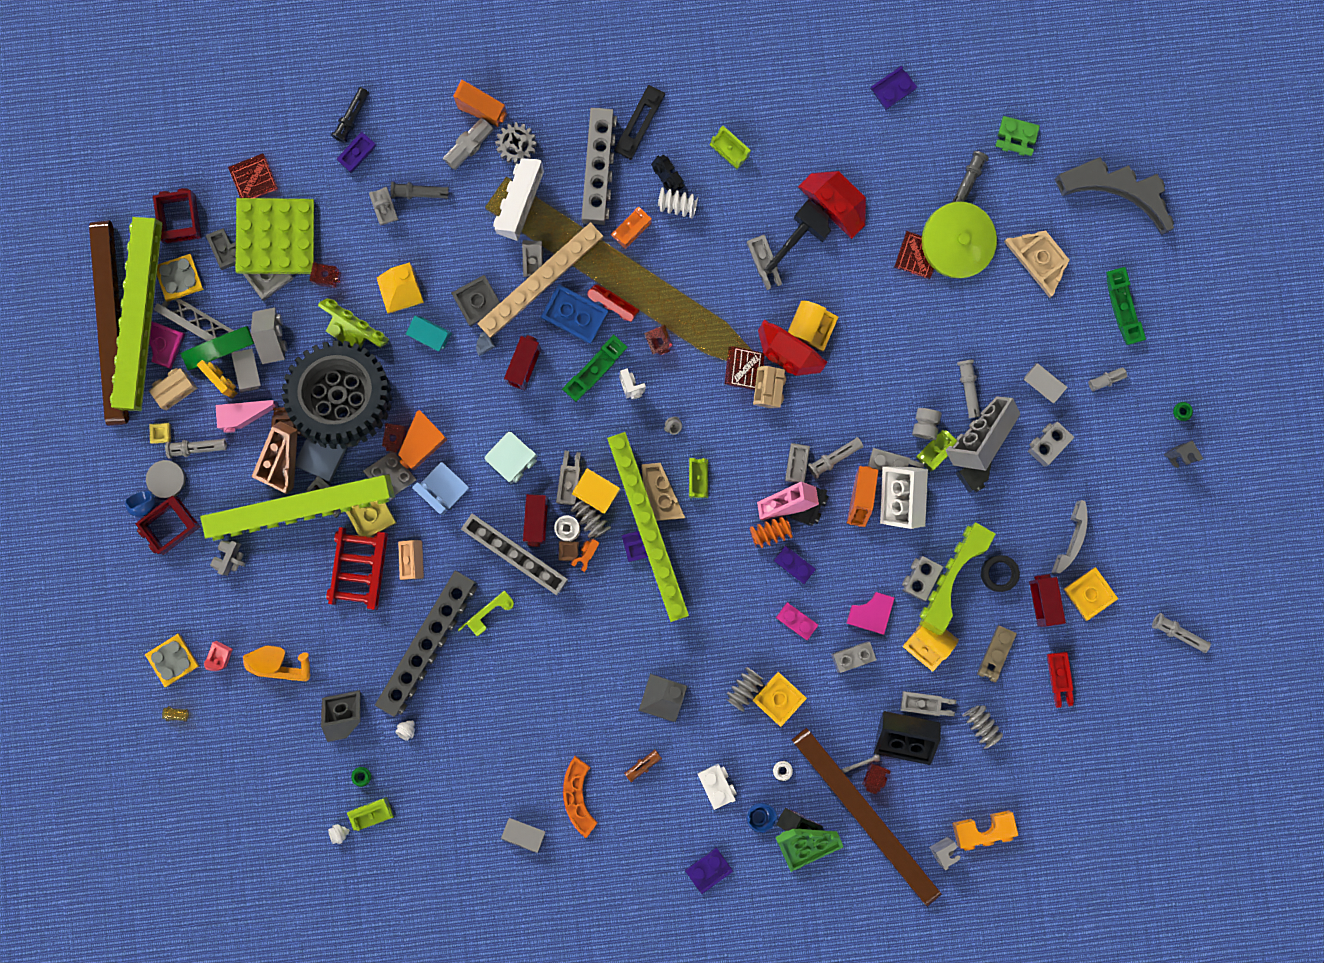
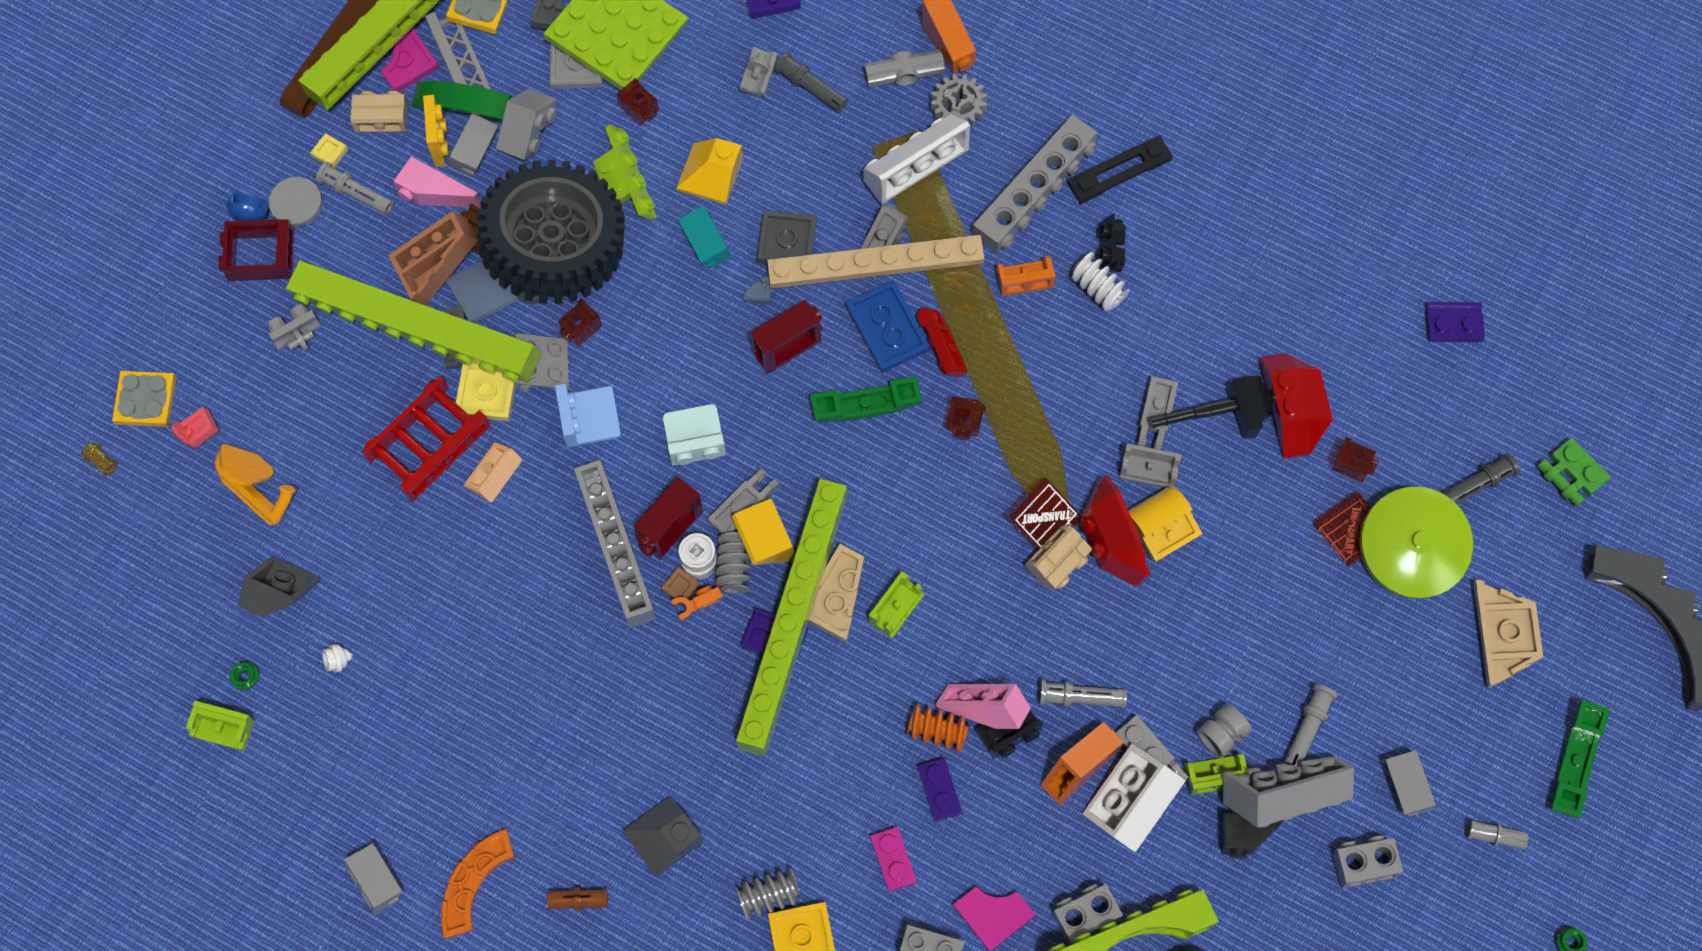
camera: 40 degrees right, 15 degrees down
white plate [328,824,349,844] -> none
dark grey brick [375,570,477,717] -> none
orange slope [398,410,448,470] -> none
lime piece [458,590,514,636] -> none
white bracket [619,368,646,400] -> none
light grey plate [664,416,682,435] -> none
lime hinge [709,125,751,169] -> none
light grey plate [785,443,810,483] -> none
none -> light grey hinge [1119,443,1182,488]
none -> clear red brick [1332,437,1378,483]

